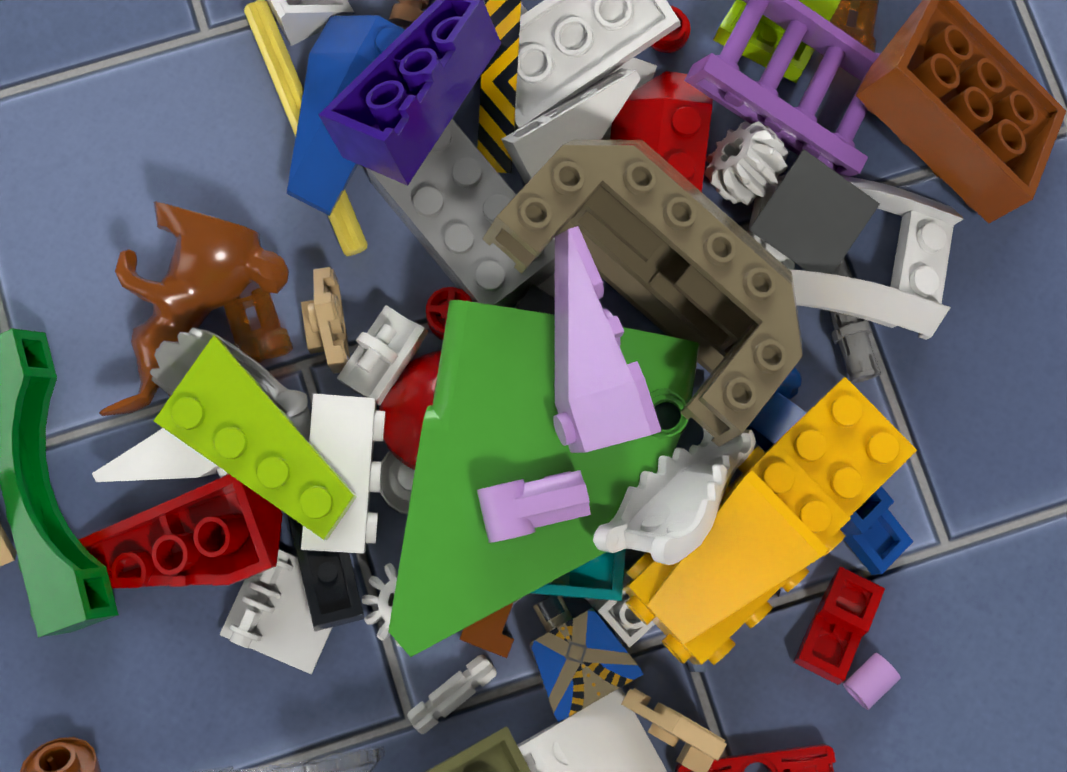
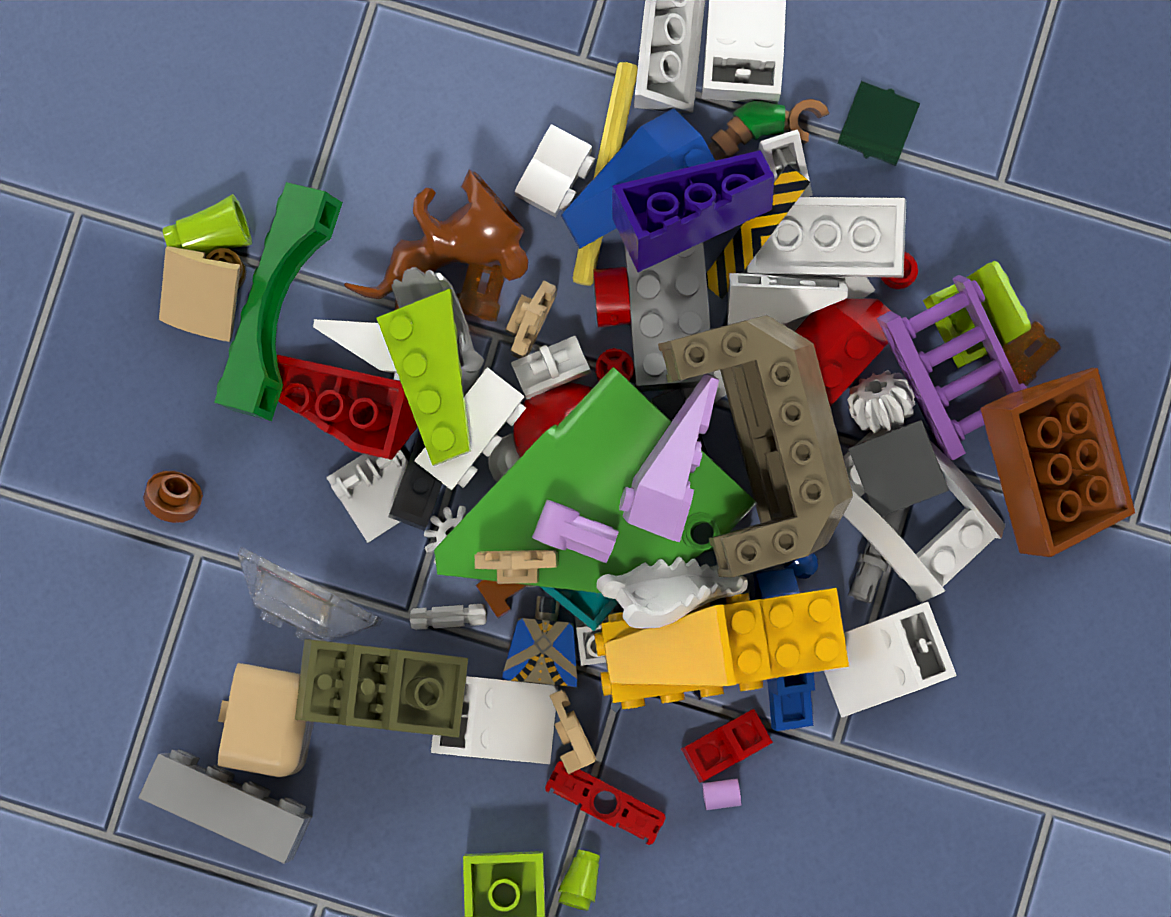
camera: 40 degrees right, 5 degrees up
none -> tan plate [475,550,559,584]
none -> white brick [515,124,595,218]
none -> red piece [593,267,631,327]
none -> white slope [824,602,957,718]

